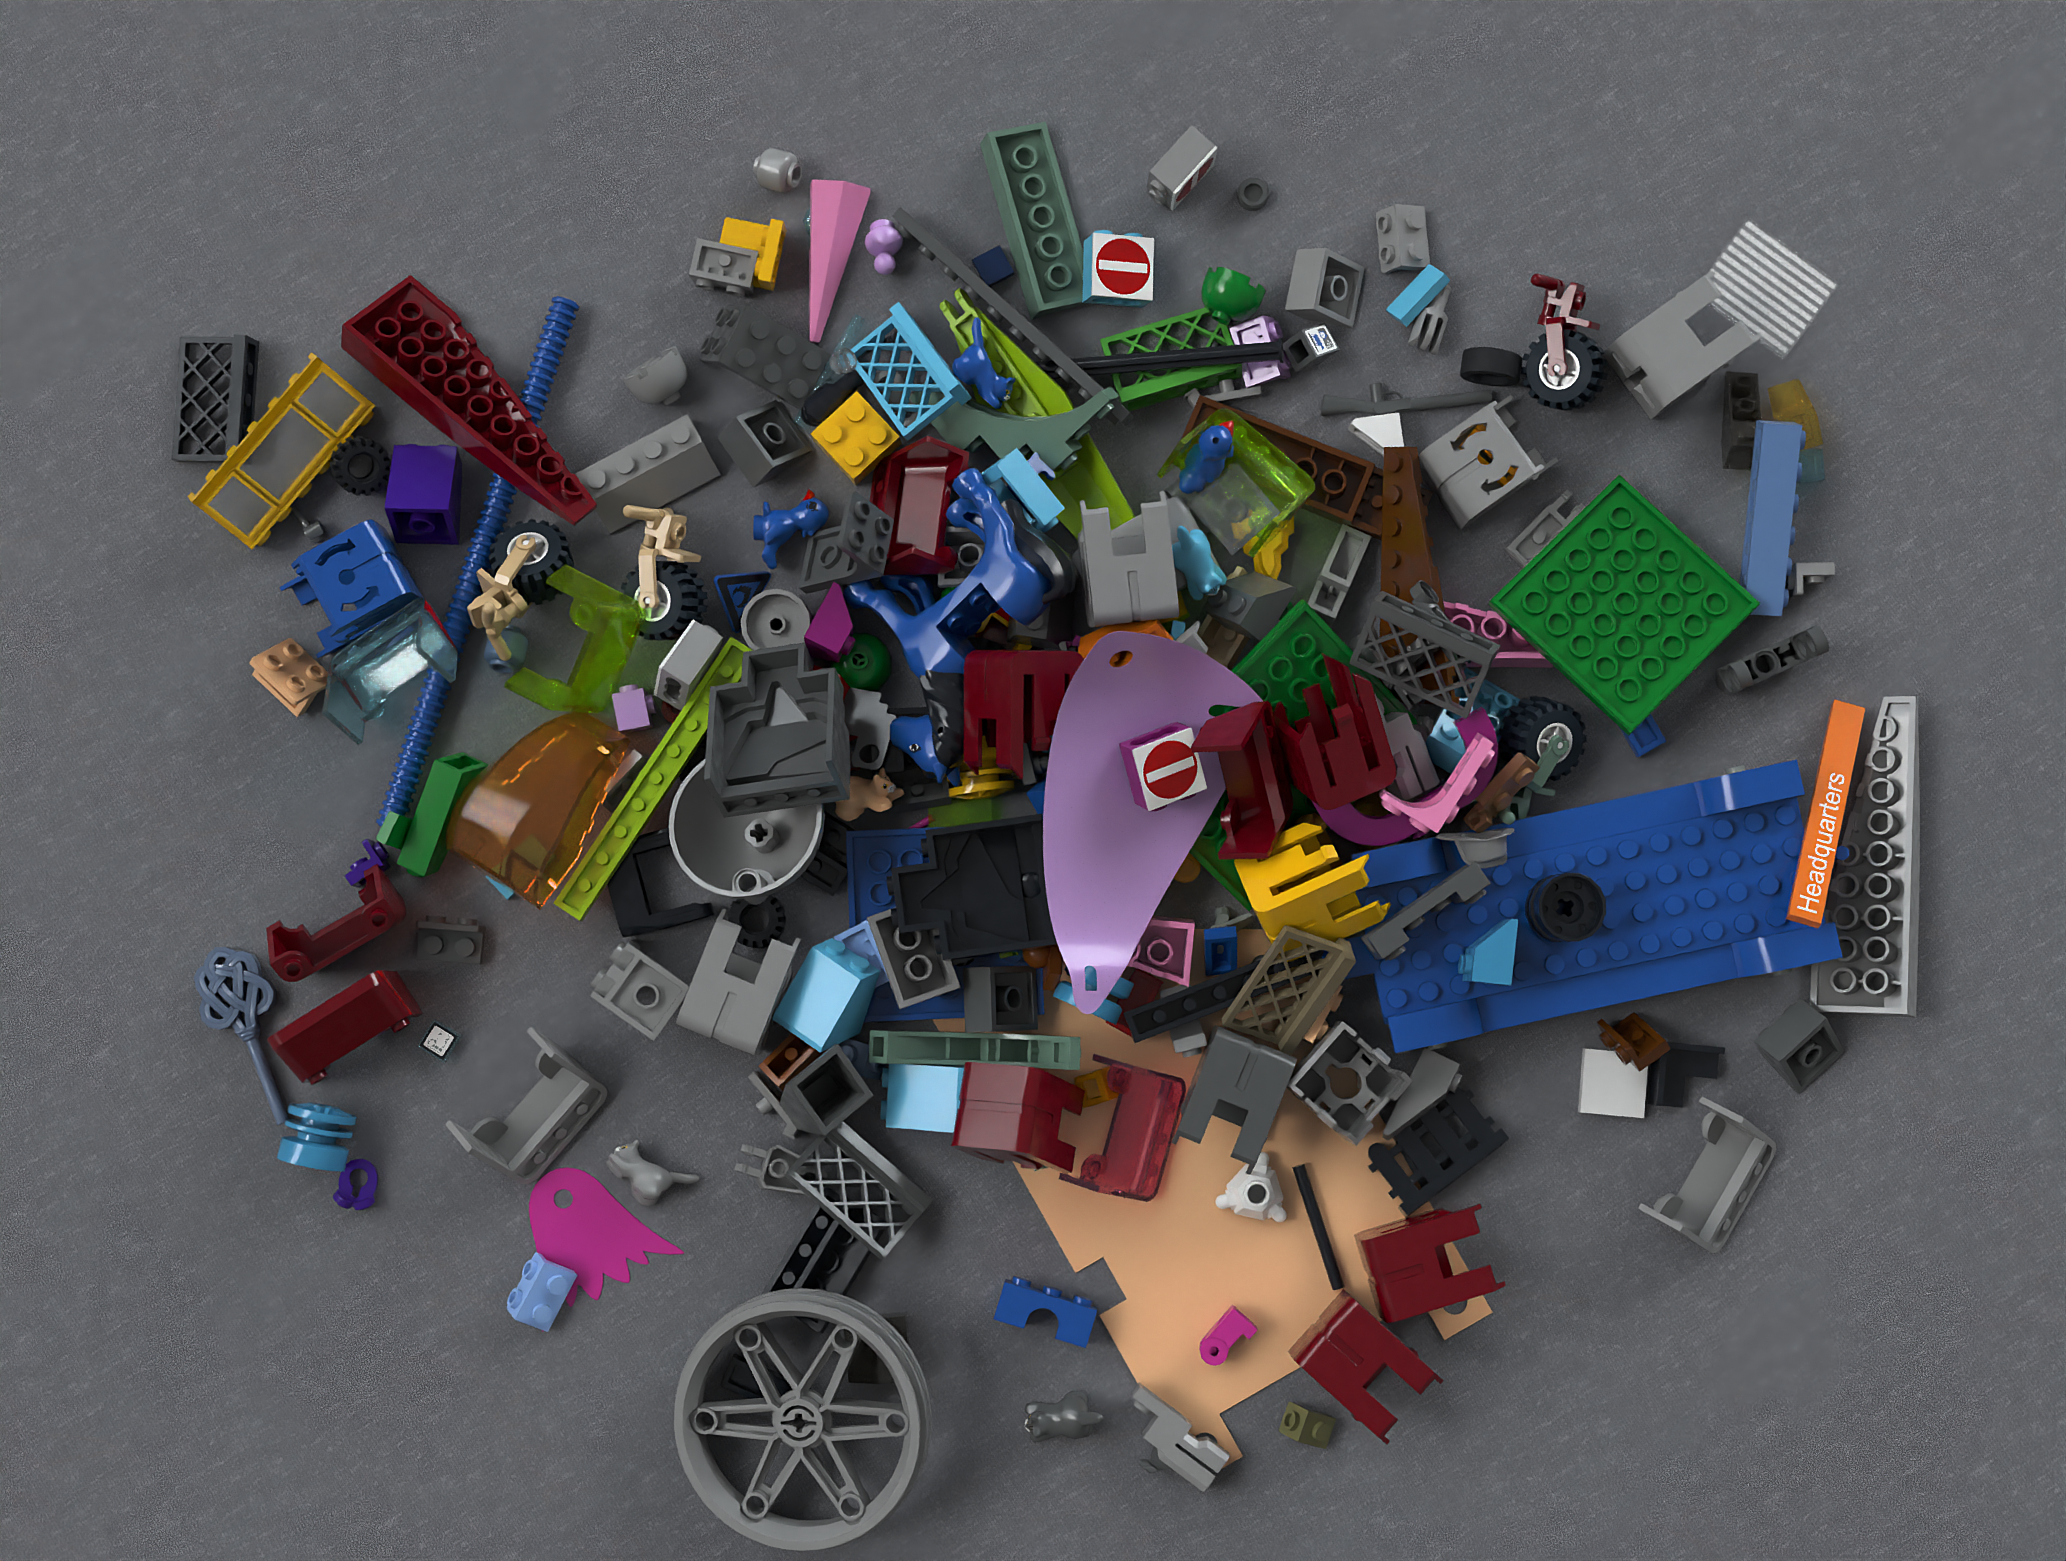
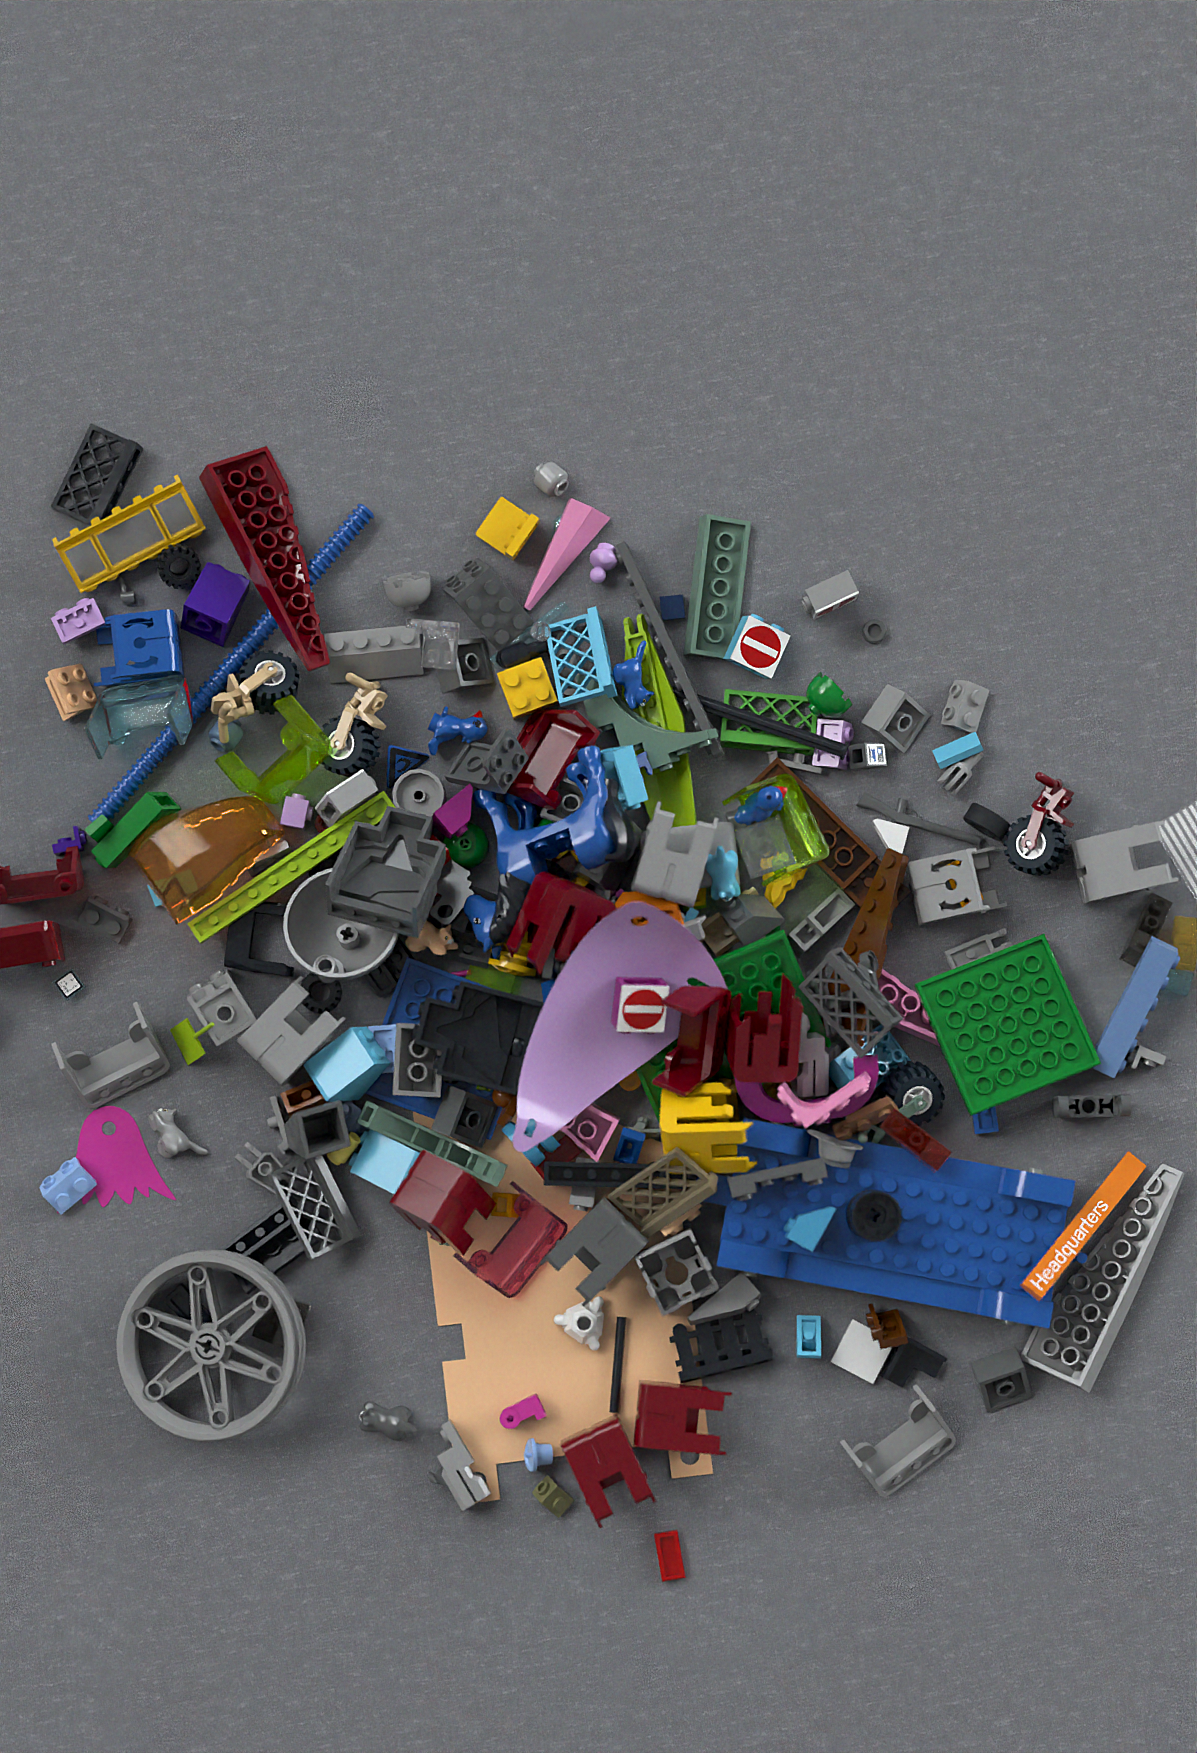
camera: 20 degrees right, 0 degrees up
light grey bracket [689,238,760,297] -> none
blue arch [993,1276,1097,1348] -> none
none -> lavender bracket [51,598,105,645]
none -> lime piece [170,1018,214,1065]
none -> light yellow cone [326,1132,361,1165]
none -> clear bracket [406,618,460,670]
none -> light blue piece [524,1438,553,1472]
none -> red tile [654,1529,686,1582]
none -> medium azure slope [796,1315,821,1358]
none -> clear red slope [880,1108,952,1173]

